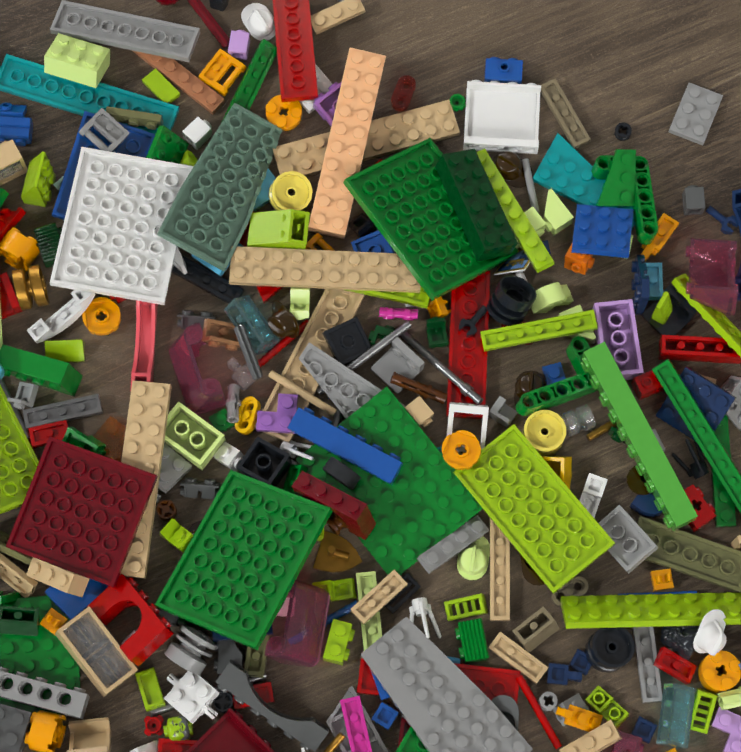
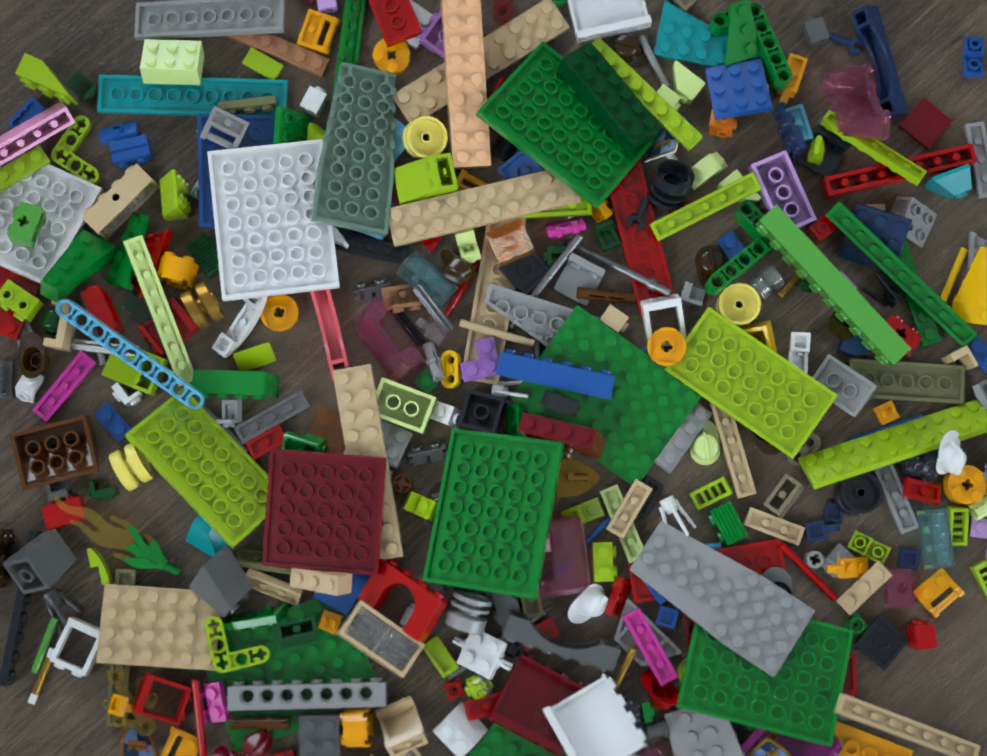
camera: 15 degrees left, 10 degrees up
none -> black axle [389,310,426,346]
none -> clear orange plate [485,219,535,267]
none -> white piece [568,584,608,624]
none -> red plate [604,576,631,618]

